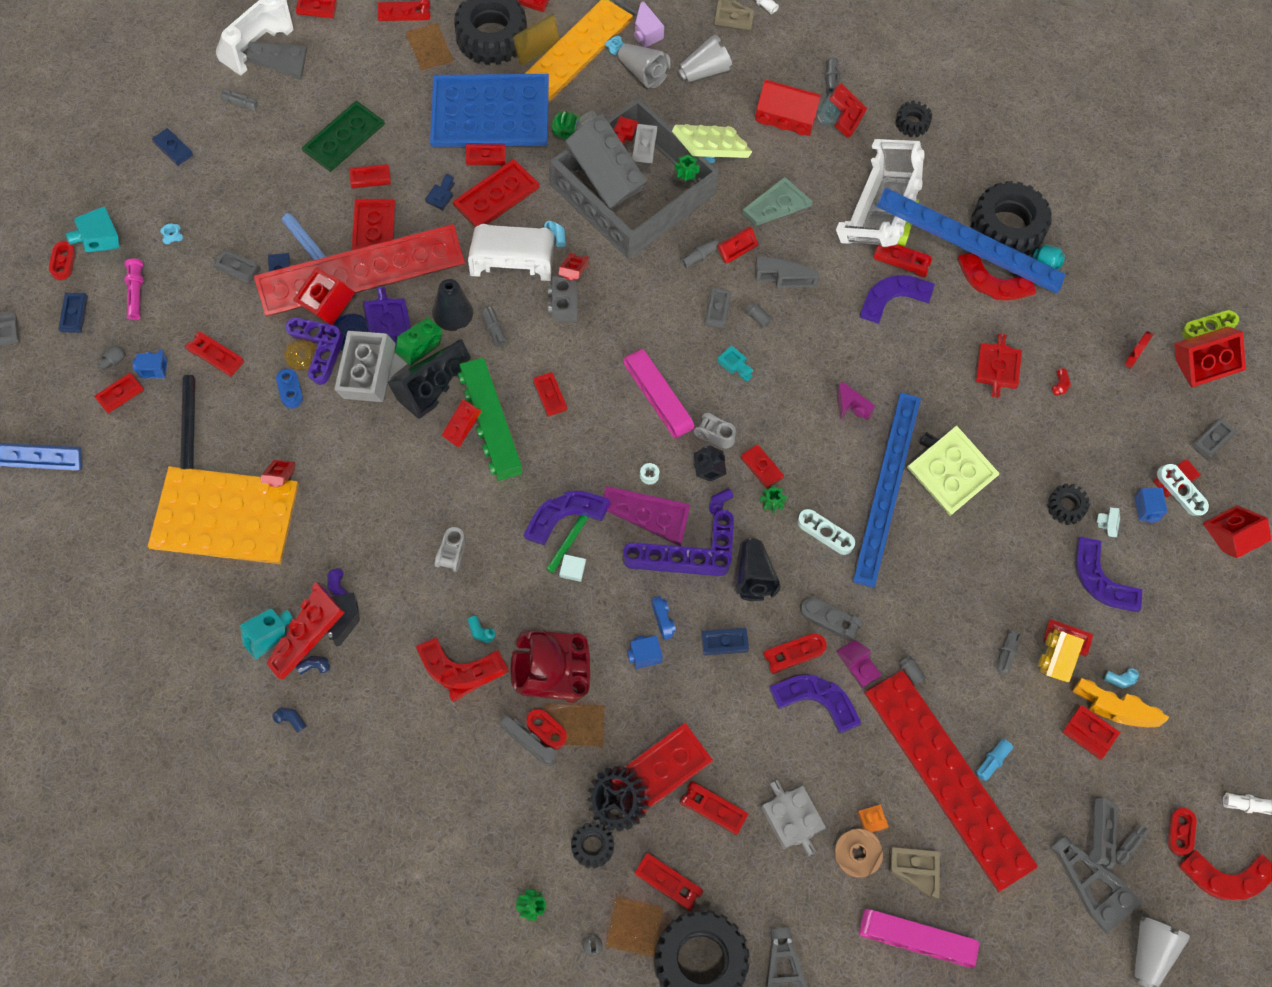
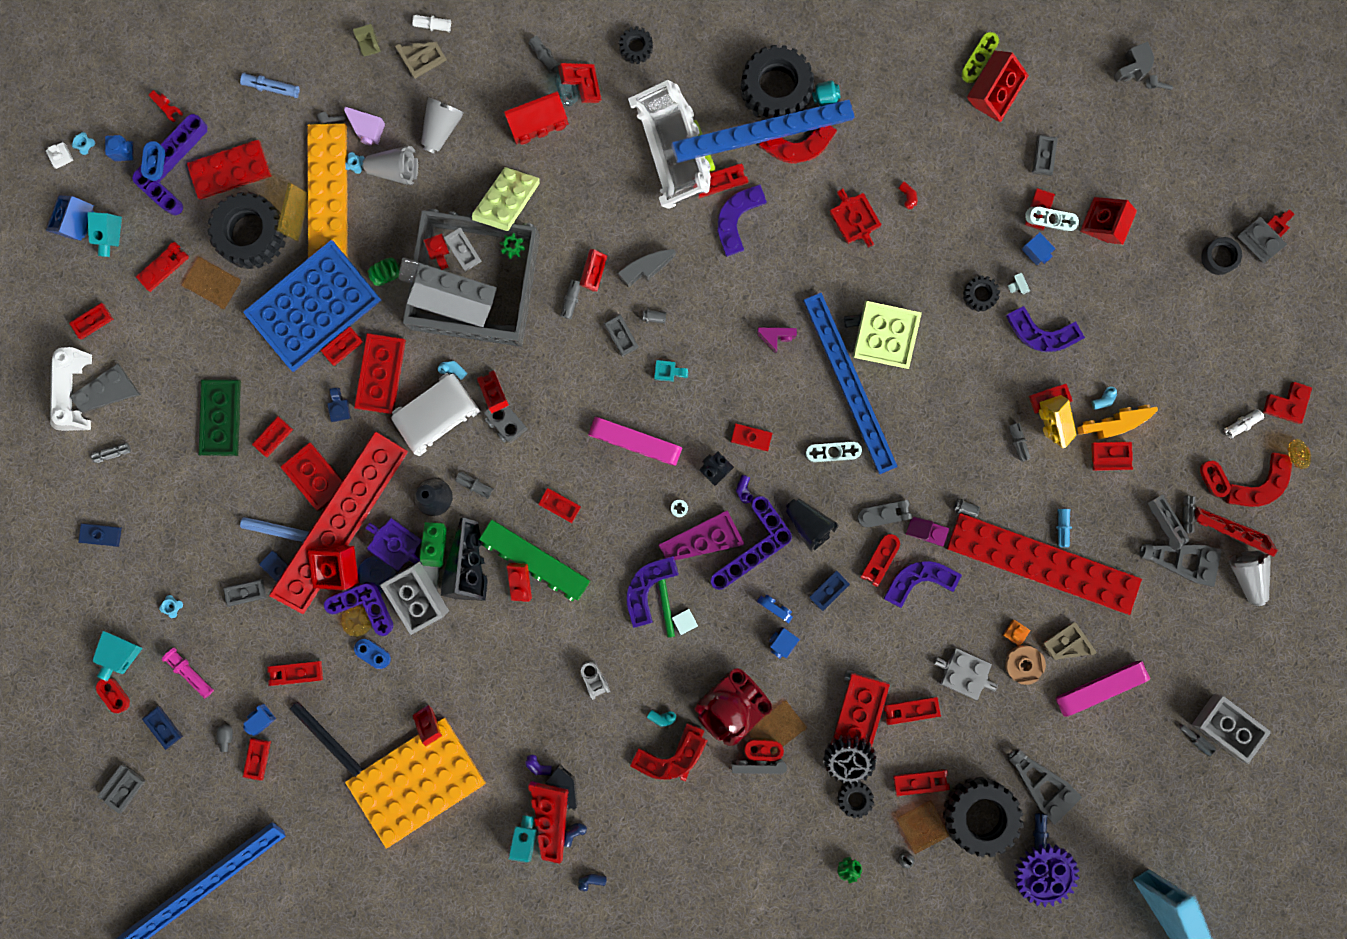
camera: 35 degrees left, 20 degrees up
light grey piece [693,413,736,449] -> none
sand green wing [742,177,813,226] -> none
green gear [759,485,787,514] -> none
red tile [1124,331,1154,369] -> none
none -> red wing [1195,507,1278,557]

